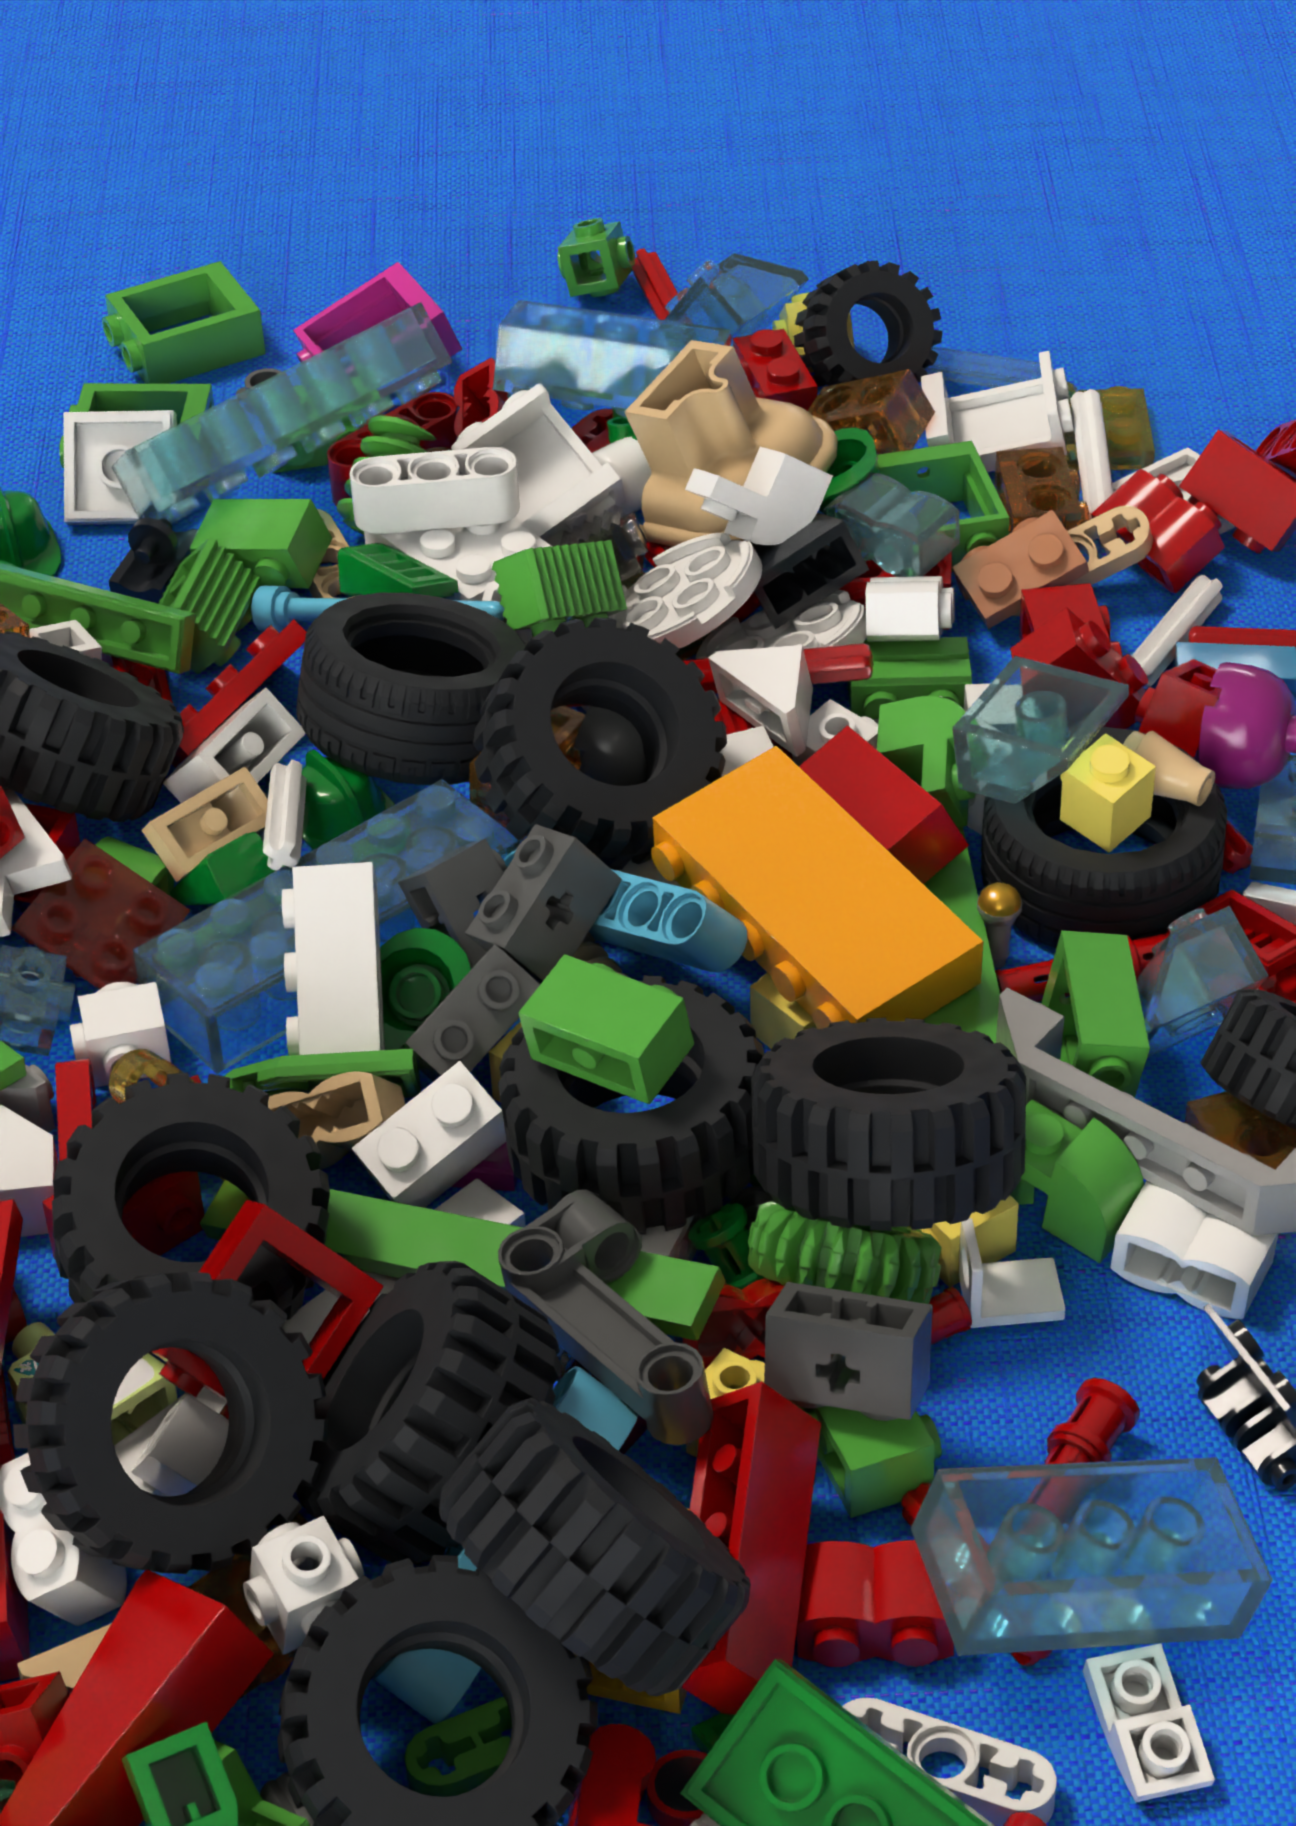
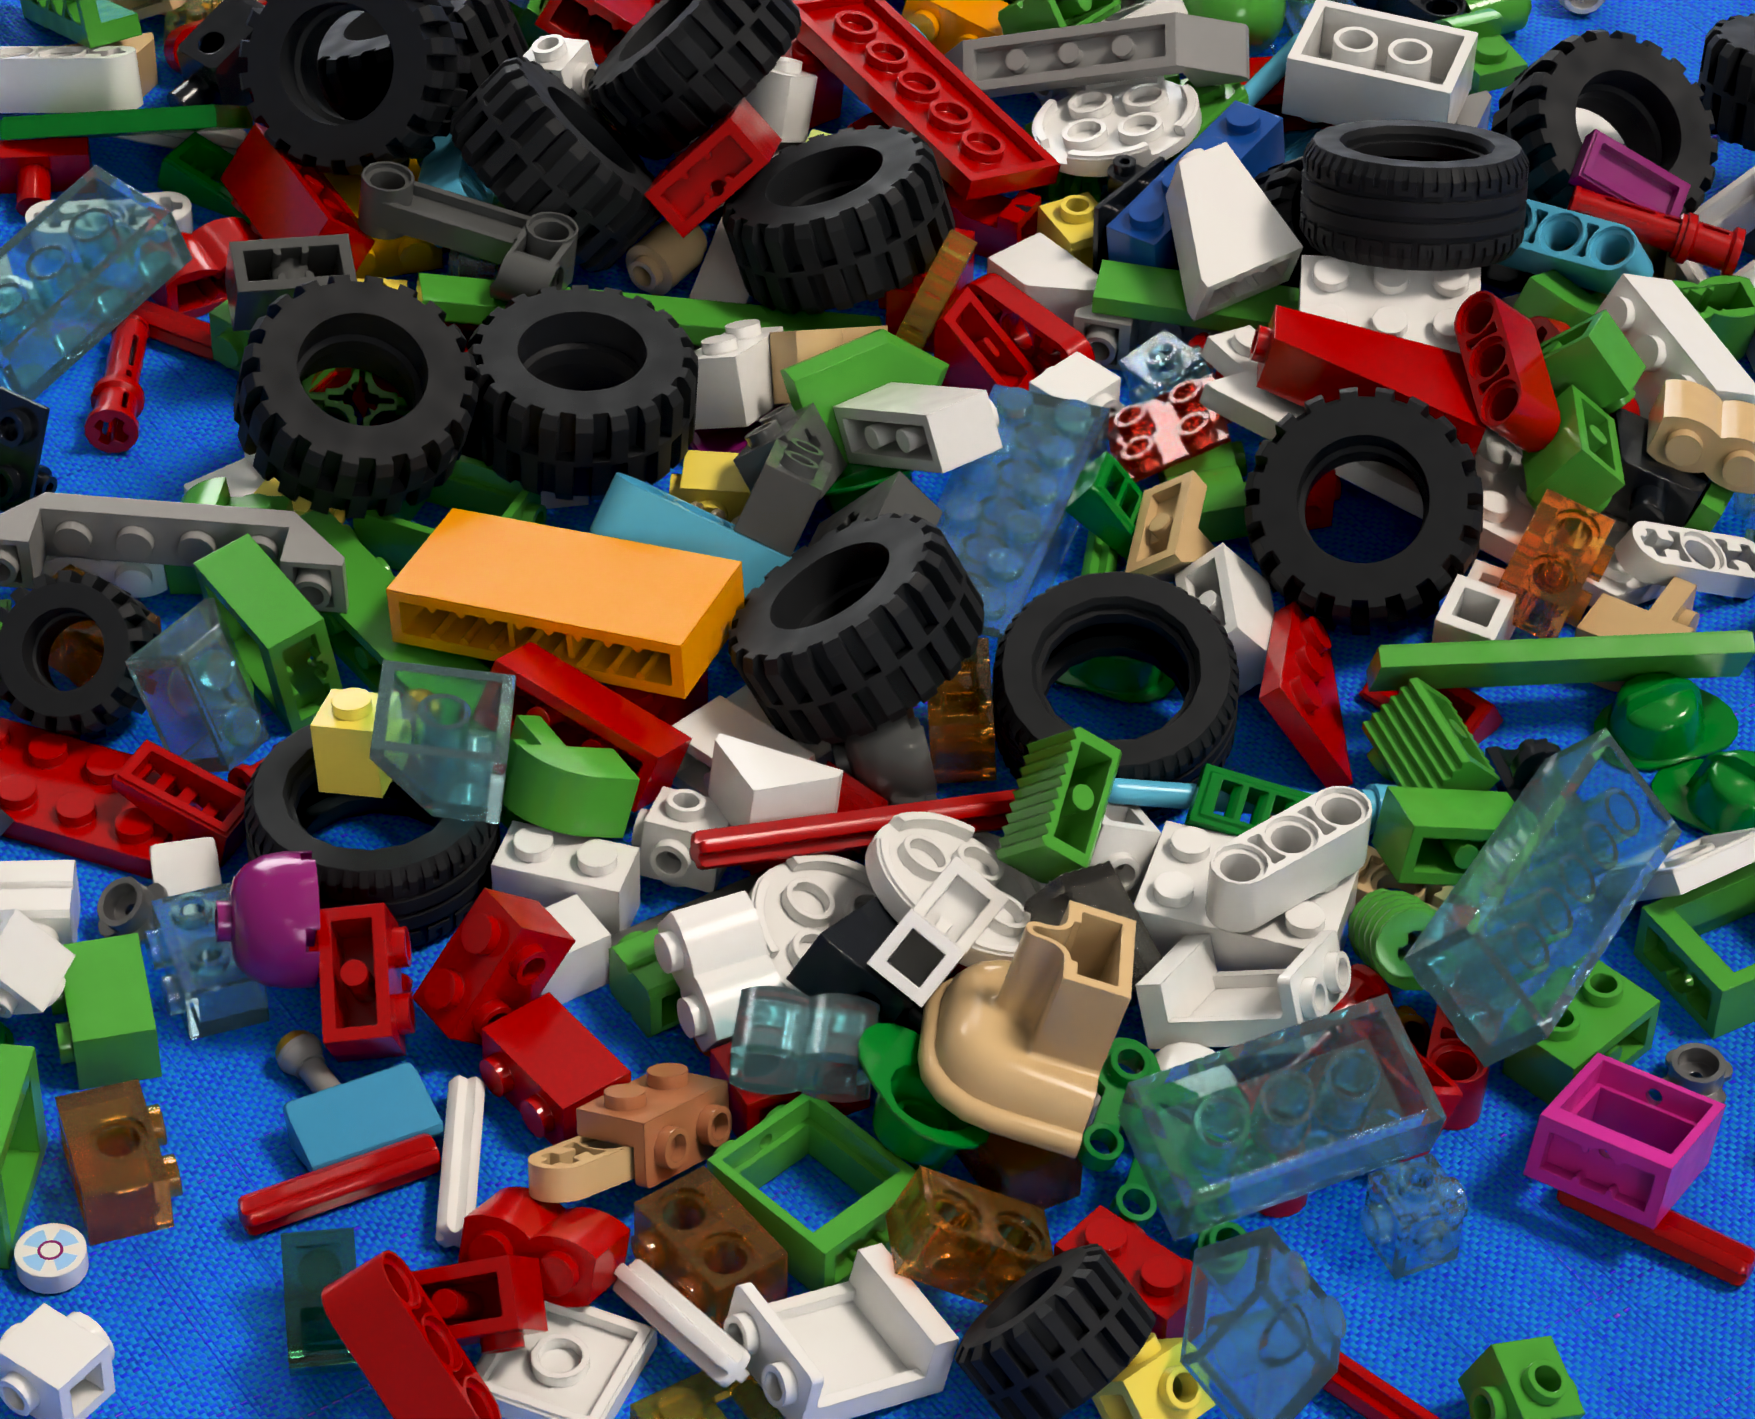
camera: 145 degrees right, 0 degrees up
white axle [263,759,307,871] -> none
bright green brick [518,954,694,1105] -> none
tan cone [1123,731,1215,806] -> none

